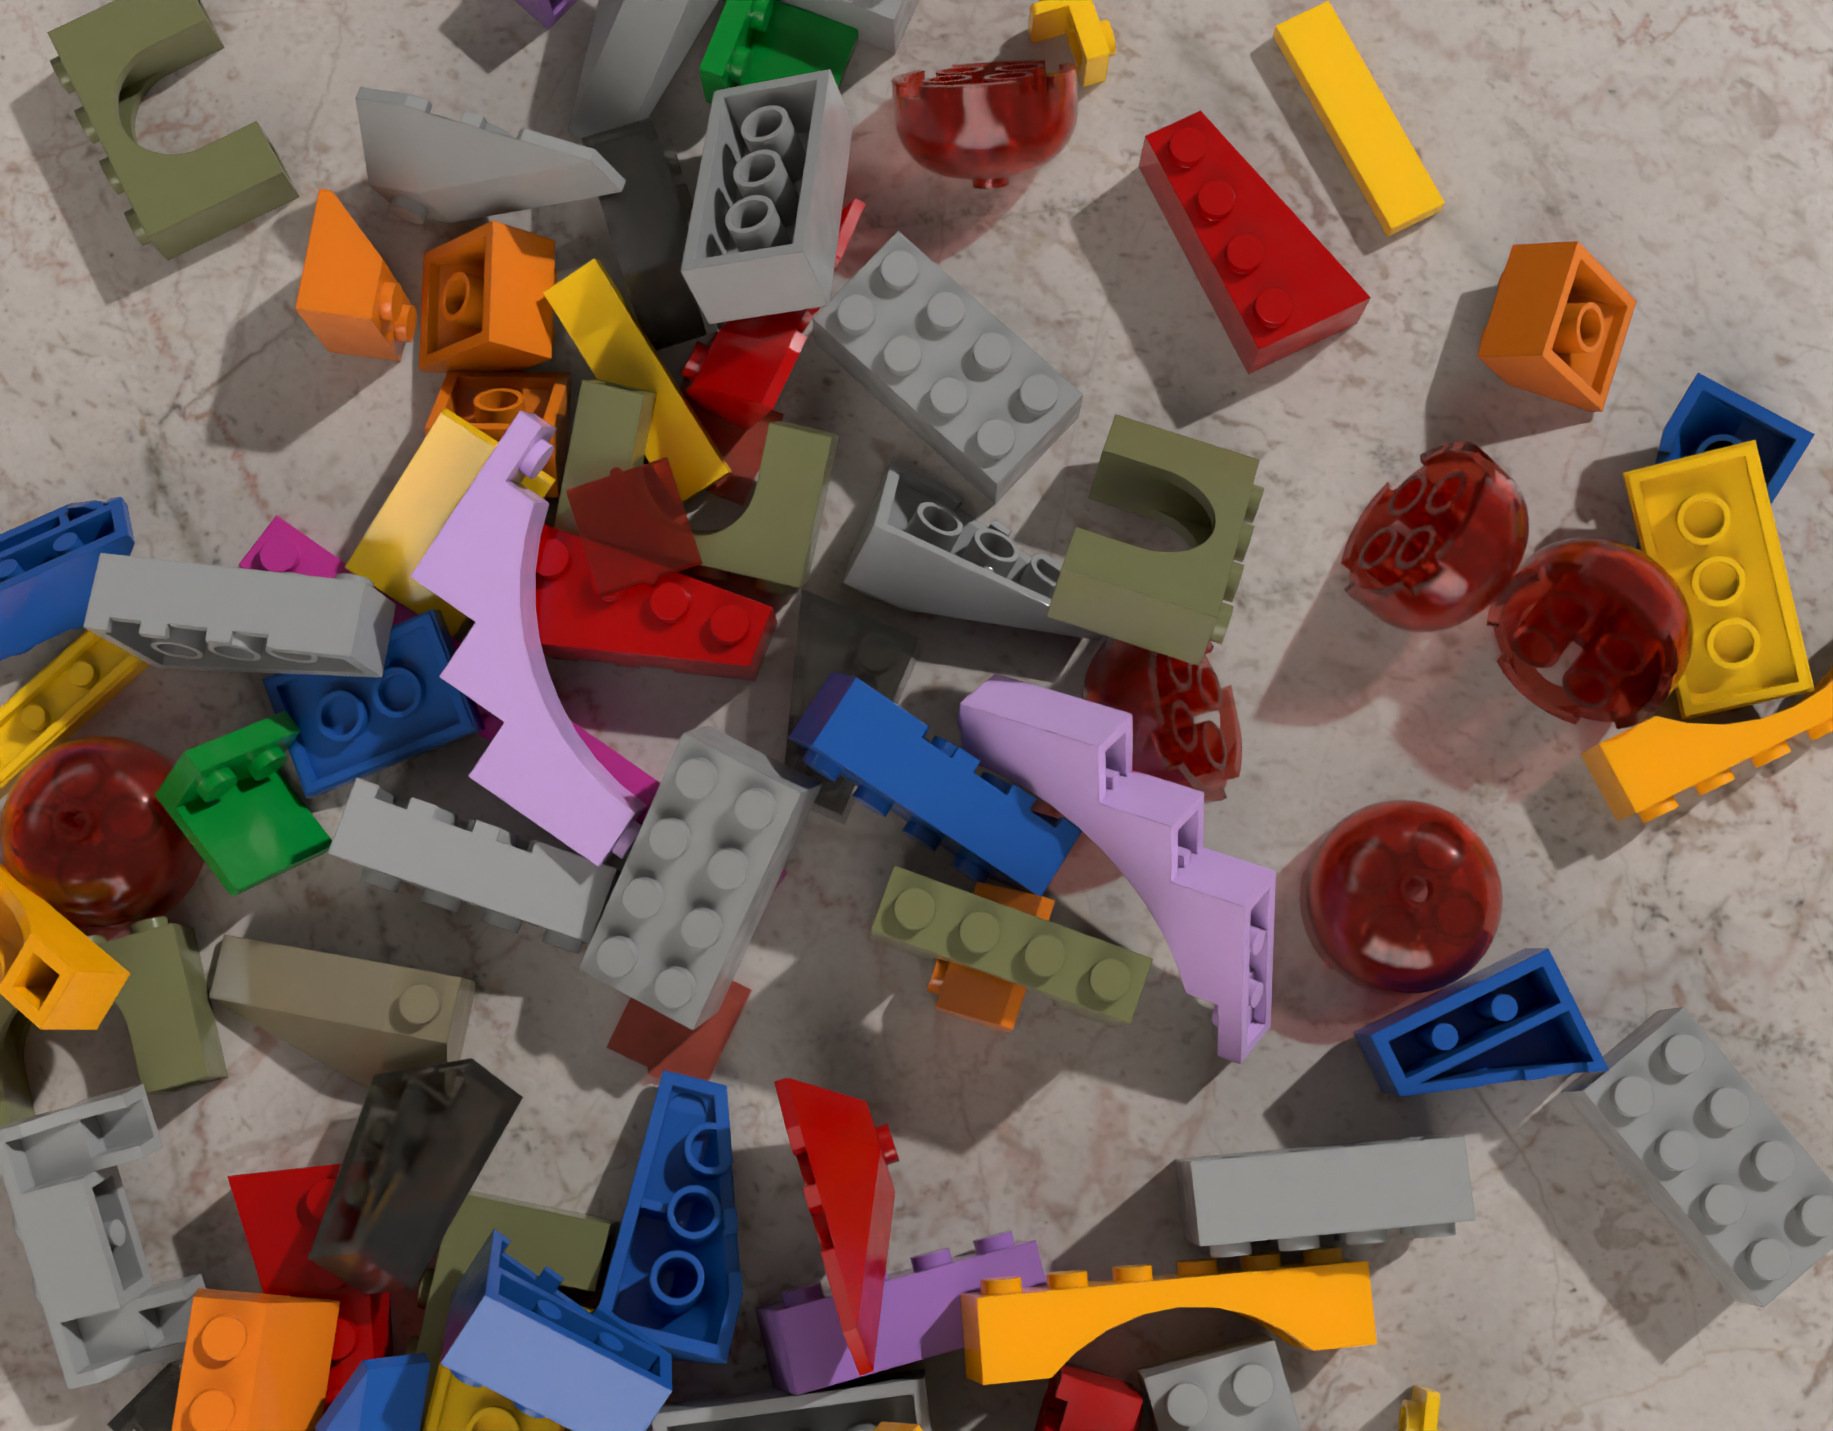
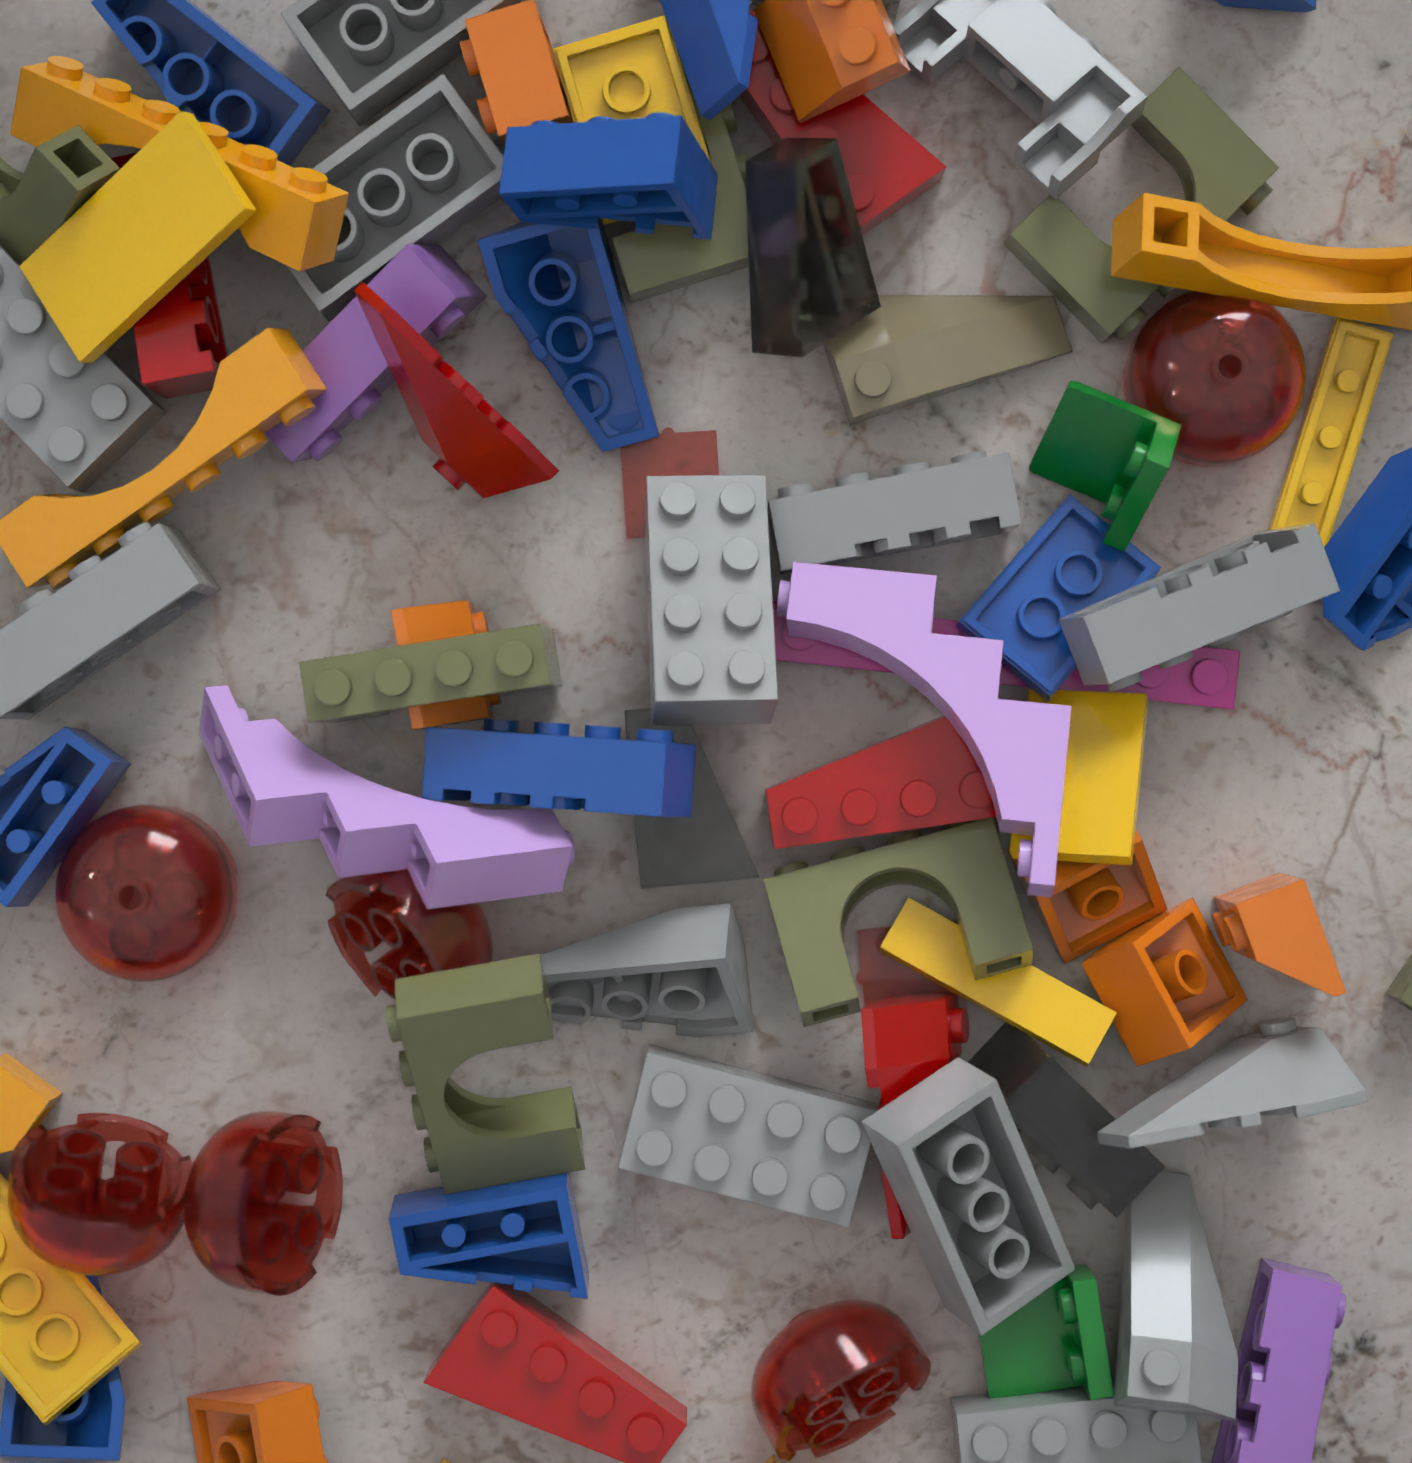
camera: 155 degrees right, 10 degrees up
clear red piece [566,457,703,597] -> none
none -> blue wedge [389,1172,589,1299]

